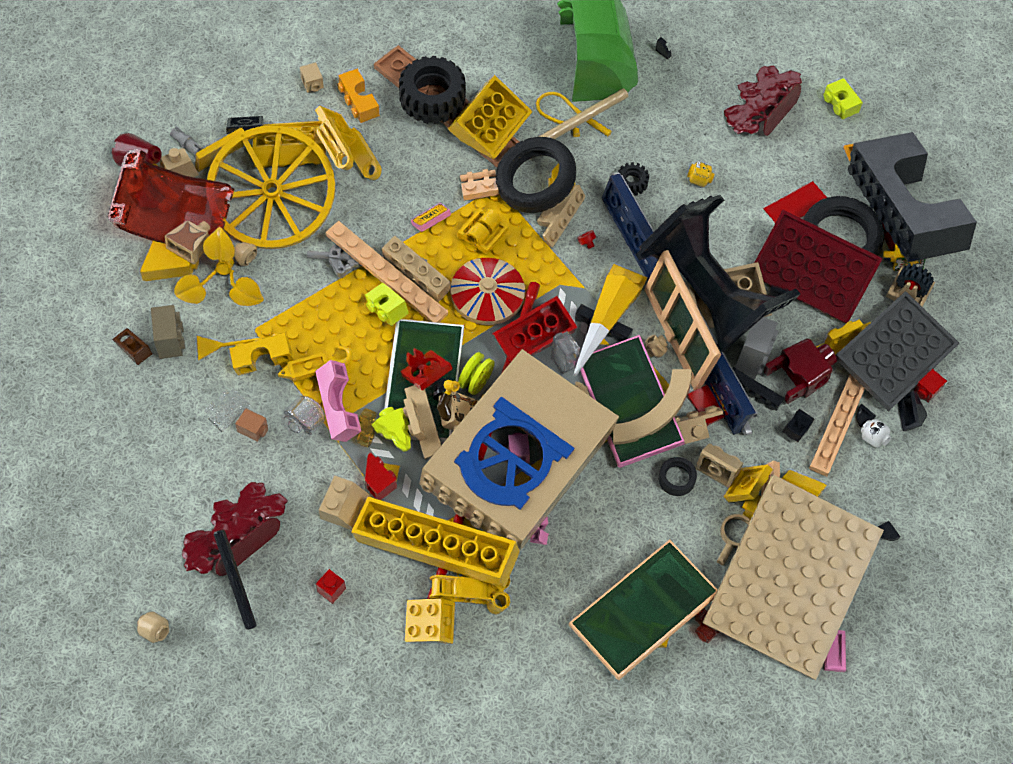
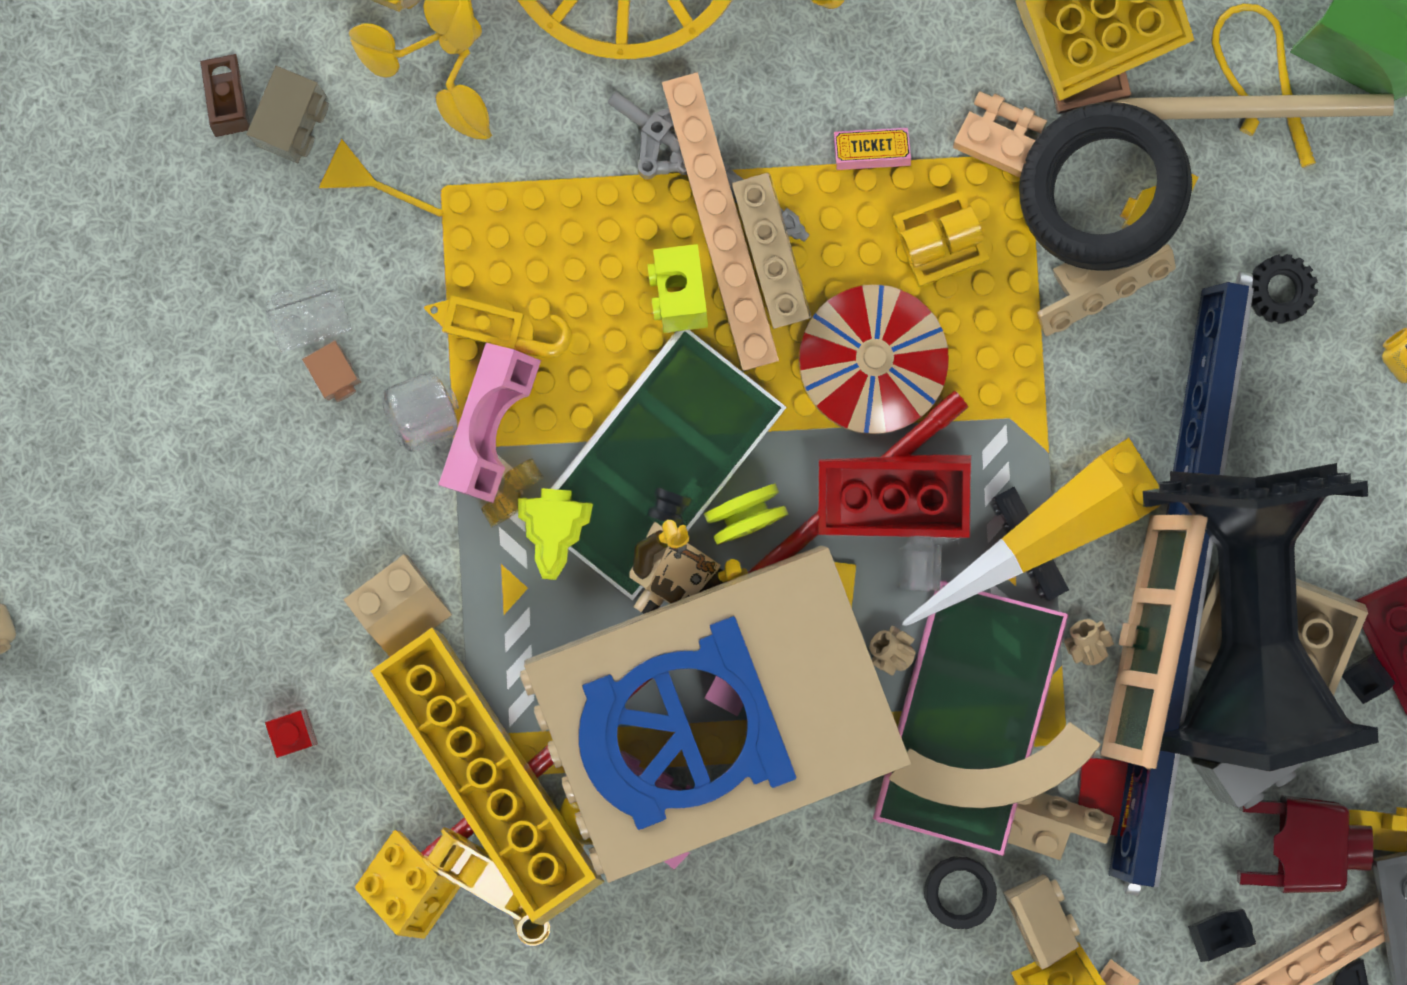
camera: 35 degrees right, 25 degrees up
dark red plant [182,482,288,576] -> none
black axle [214,530,257,630] -> none
yellow arch [229,333,294,375] -> none
tan cone [234,242,257,266] -> none
red slope [365,452,397,500] -> none
red piece [400,348,453,390] -> none
tan bracket [403,385,441,460] -> none
red tile [577,230,596,249] -> none
black piece [732,367,784,411] -> none

